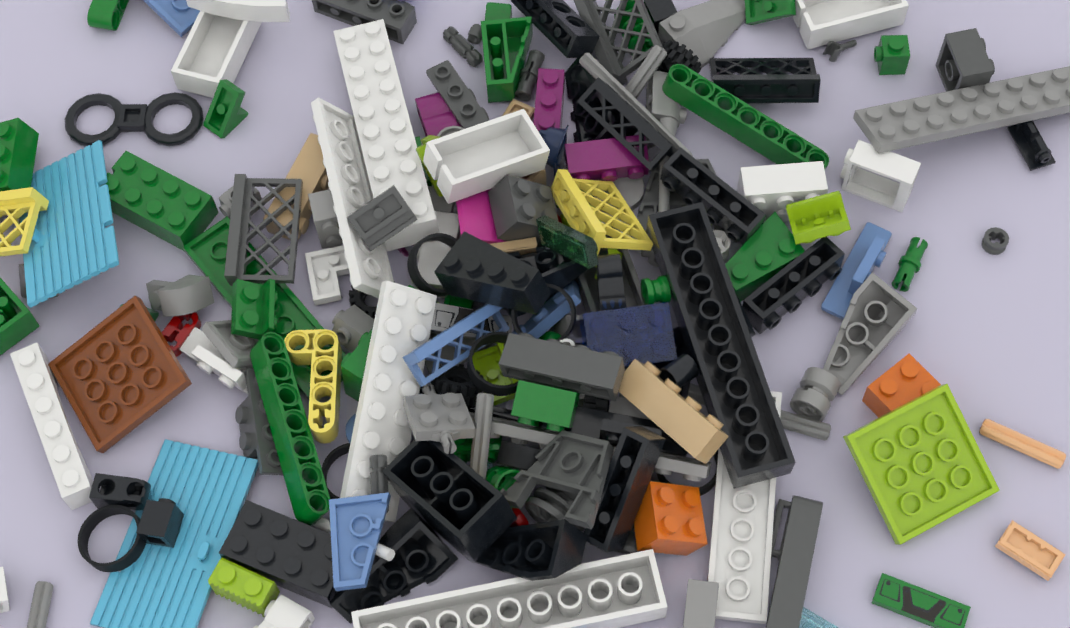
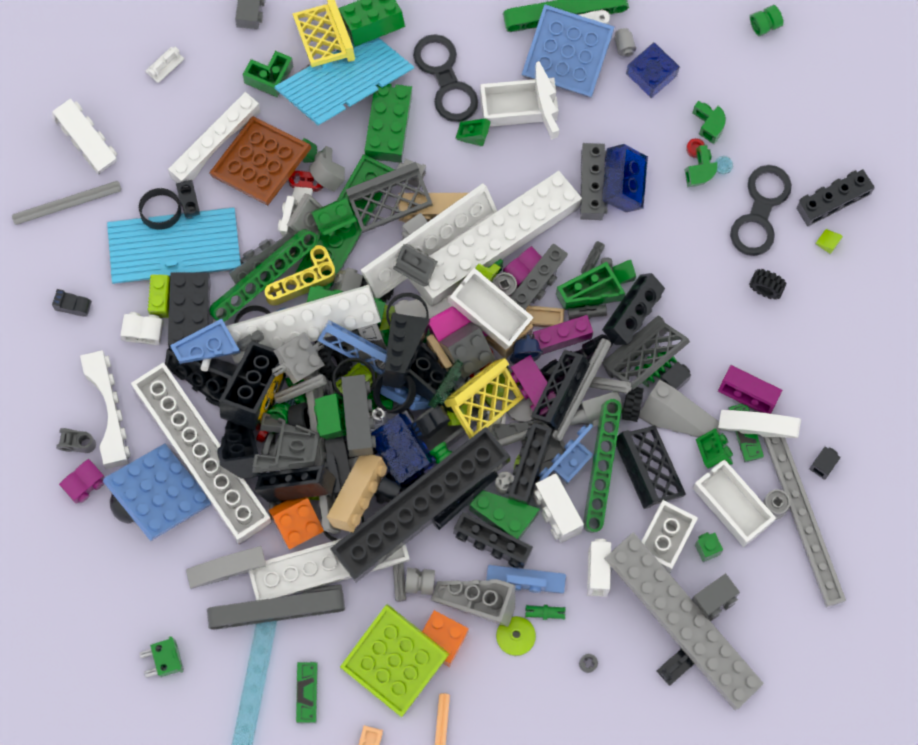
camera: 60 degrees right, 10 degrees up
black brick [136,498,184,548] -> none
white plate [305,245,350,305] -> none
lime bracket [786,191,851,245] -> none
dark grey hand [823,40,857,62] -> none
none -> lime dish [496,616,536,656]
none -> medium blue bracket [538,424,594,484]
none -> white brick [642,500,698,574]

